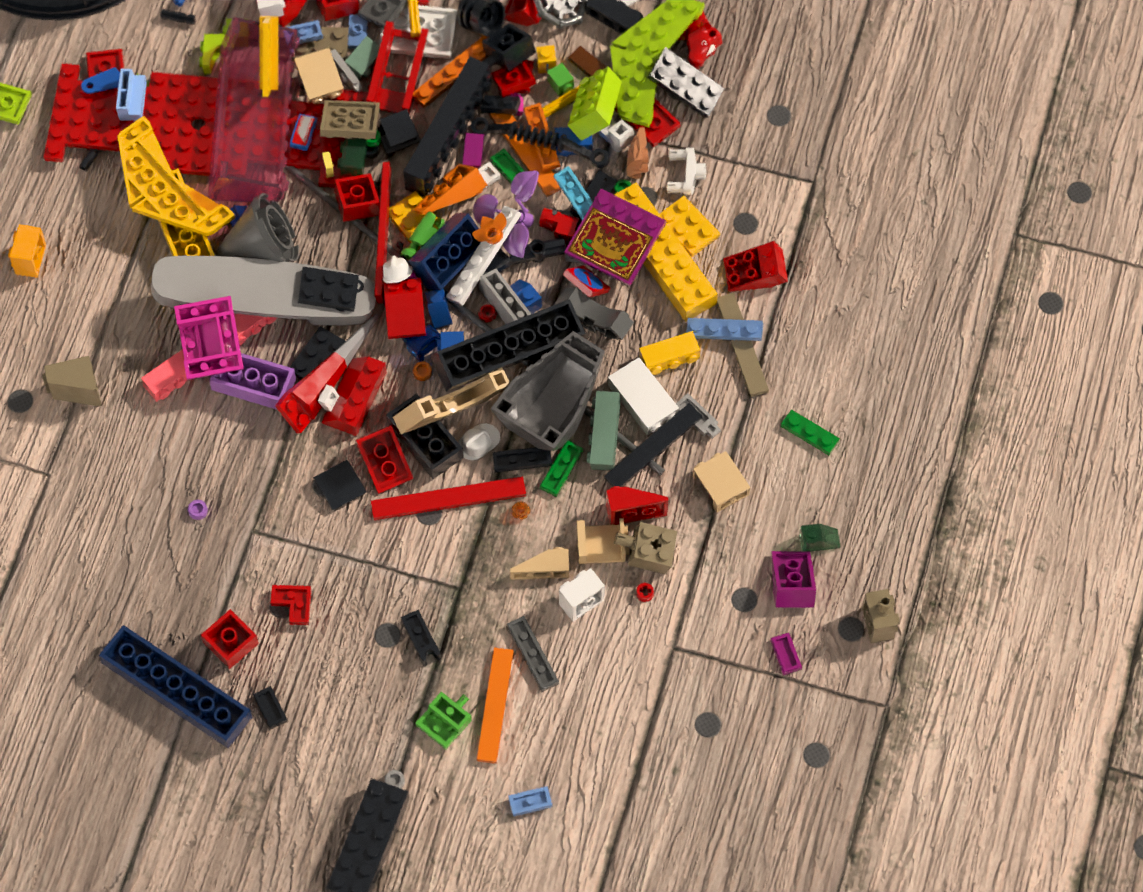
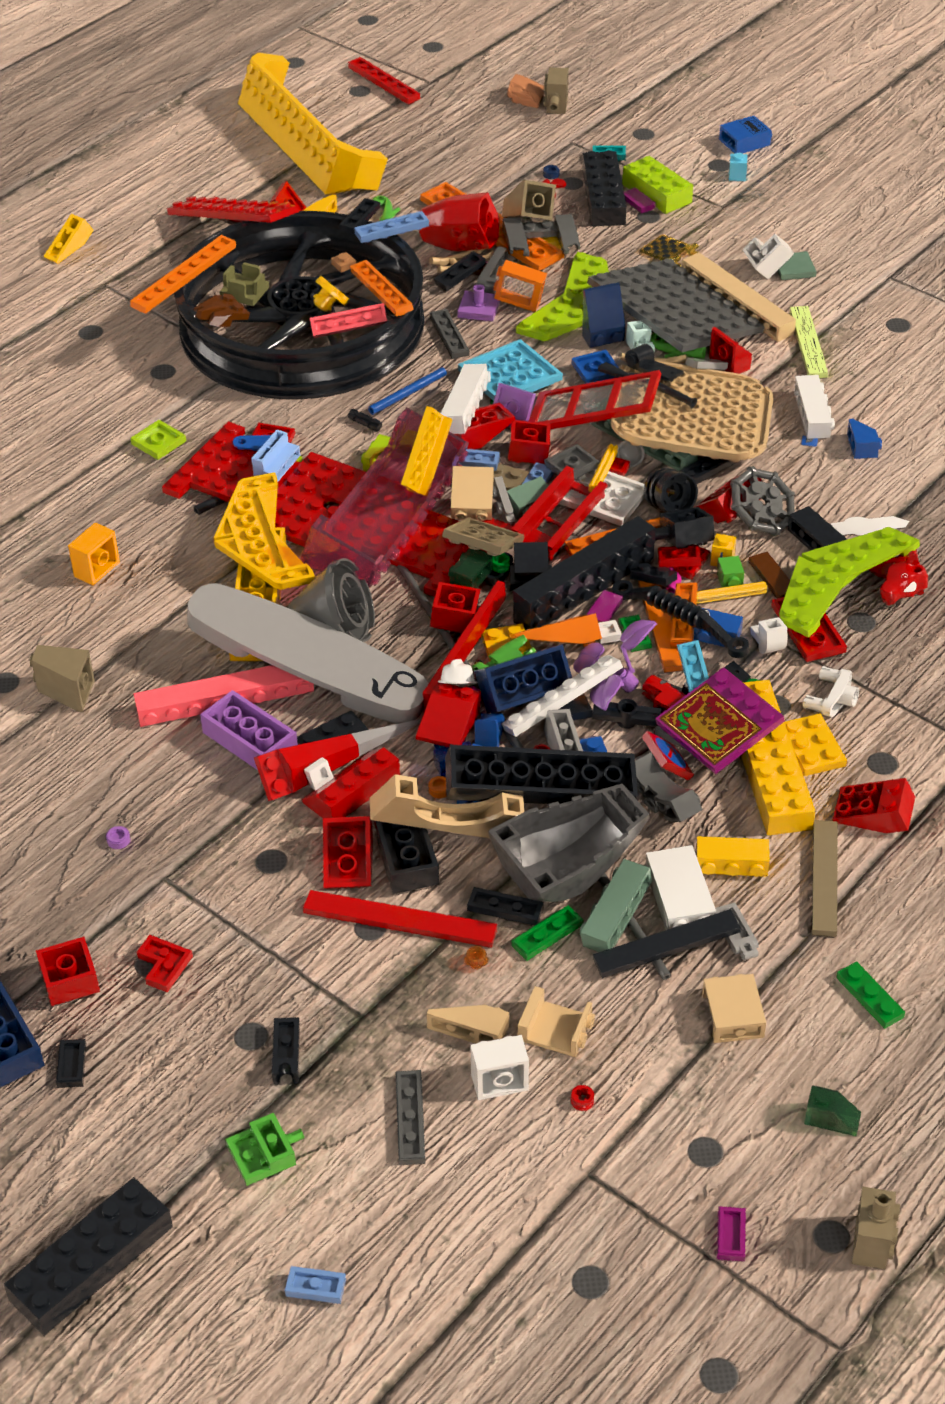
camera: 25 degrees right, 20 degrees down
dark pink slope [174,296,244,380] -> none
slope [290,114,317,151] -> none
black plate [298,267,359,312] -> none
black slope [313,460,367,511] -> none
light yellow tile [322,152,334,178] -> none
light grey tile [384,770,405,789] -> none
white piece [459,423,500,460] -> none
orange plate [472,212,507,244] -> none
orange tile [477,647,514,764] -> none
lime brick [568,66,622,141] -> none
red slope [606,486,669,525] -> none
dark tan brick [614,522,677,574] -> none
nougat slope [626,127,649,179] -> none
plate [647,47,724,118] -> none
medium blue plate [686,318,763,341] -> none
magenta slope [771,551,816,608] -> none

